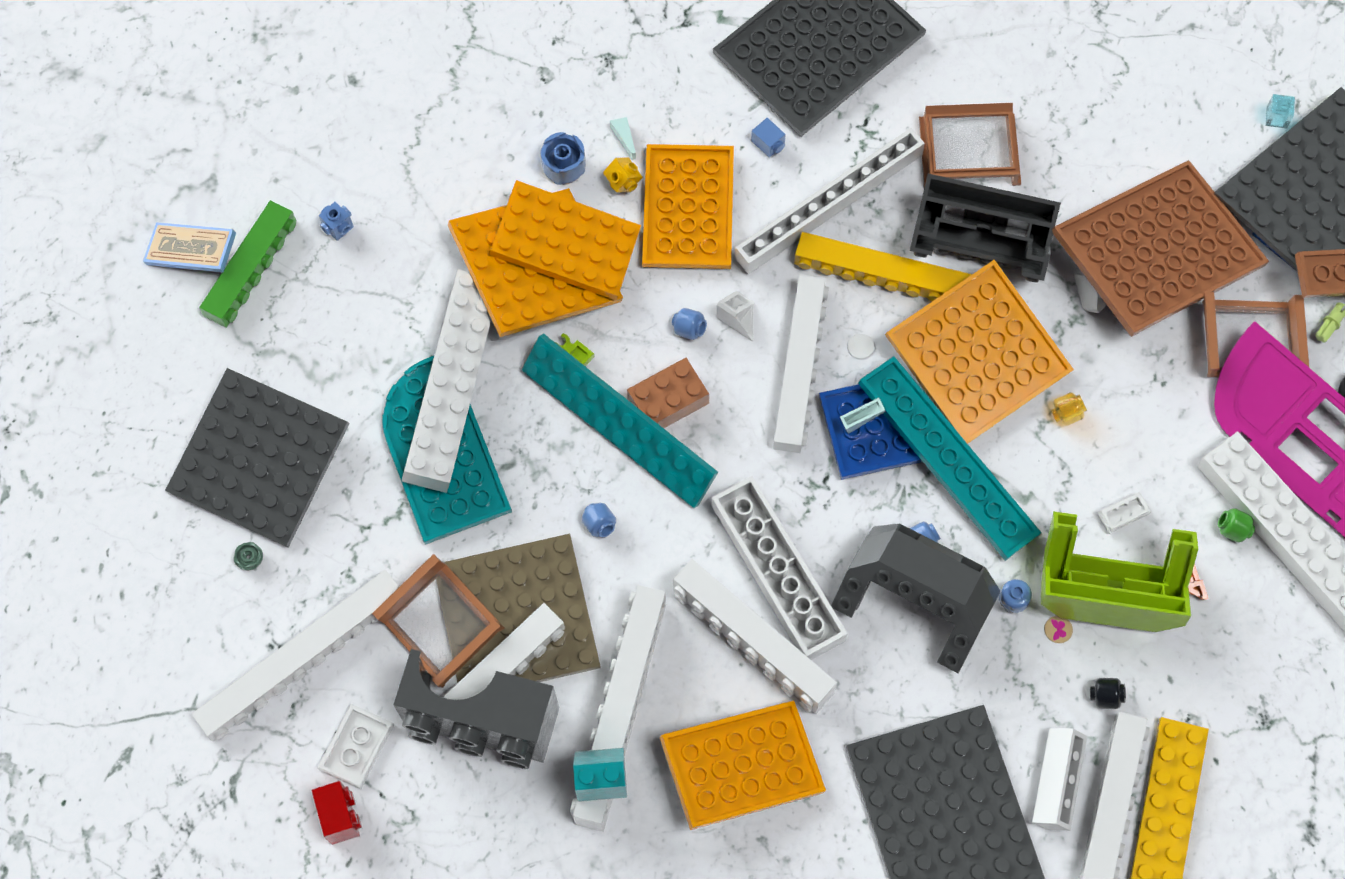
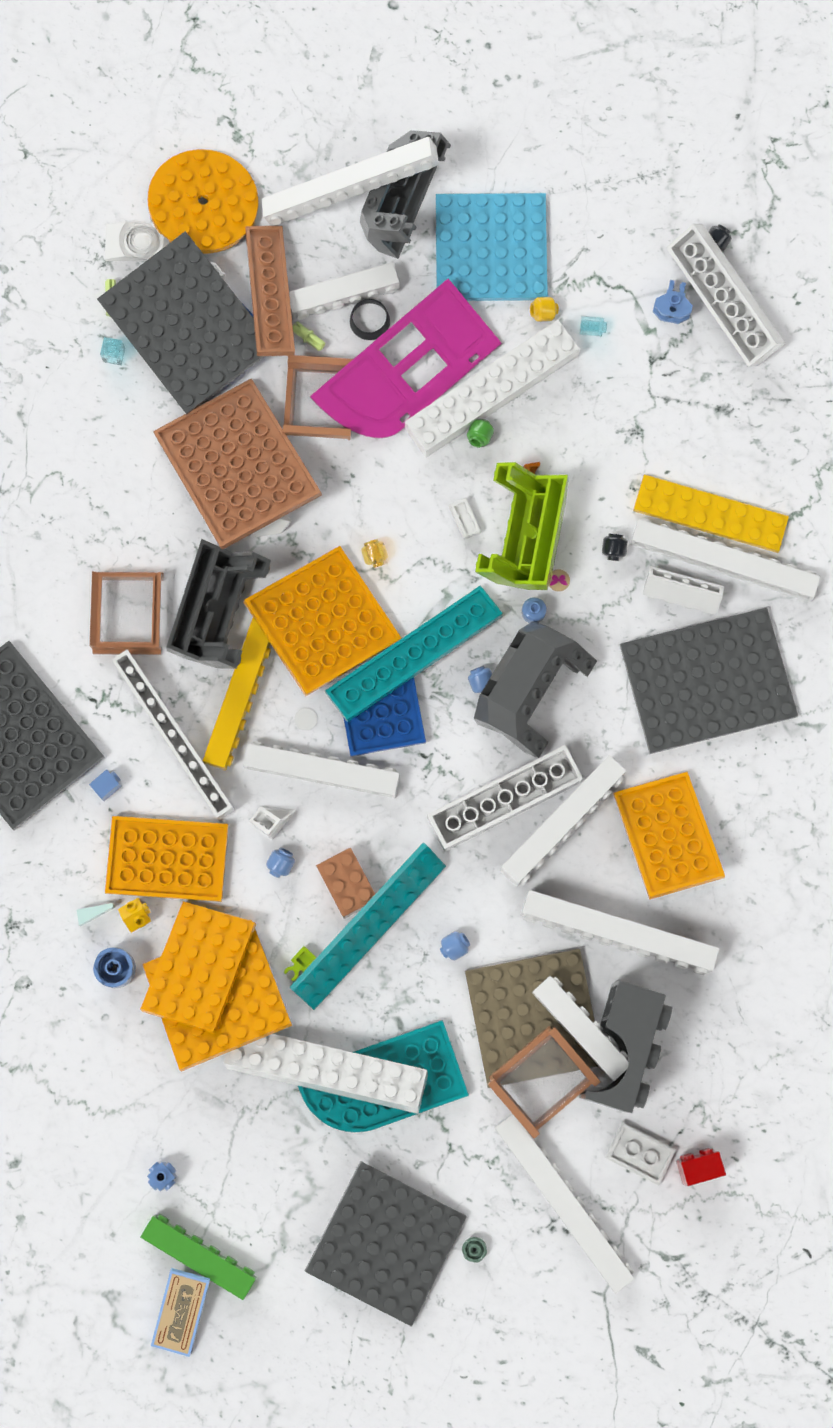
camera: 90 degrees left, 10 degrees up
teal slope [573,748,627,802] -> none
light aqua piece [840,398,885,434] -> none

